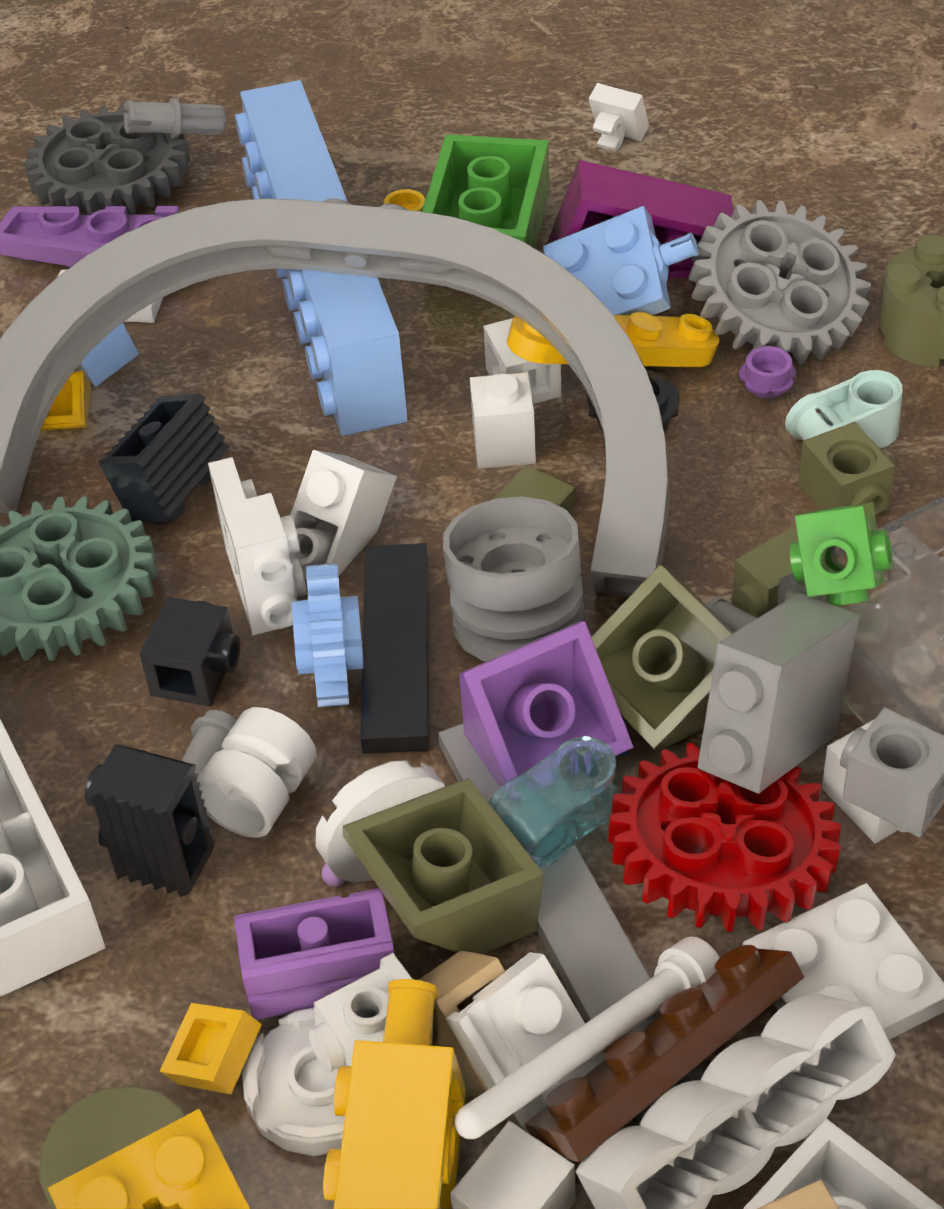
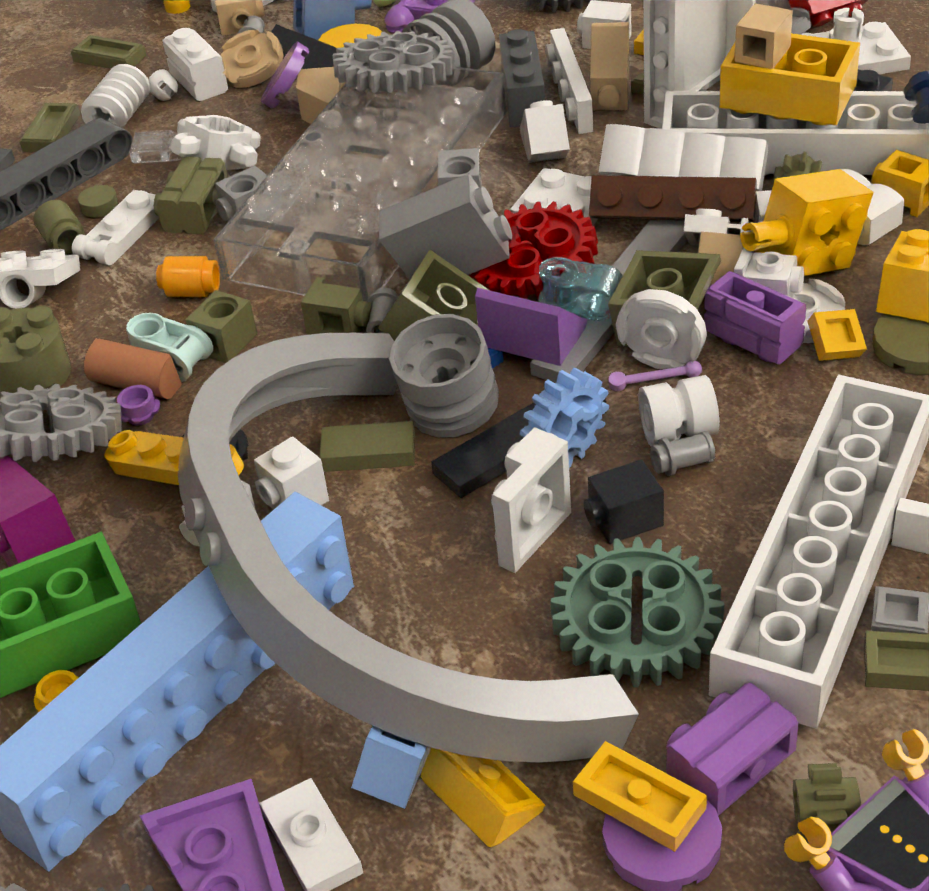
camera: 125 degrees left, 5 degrees down
black brick [85,744,215,897] -> none
black brick [98,393,230,525] -> none
white slope [290,450,397,579] -> none
white piece [454,937,719,1139] -> none
light blue plate [543,206,699,315] -> none
bright green brick [790,502,893,606] -> none
none -> nougat brick [84,338,182,399]

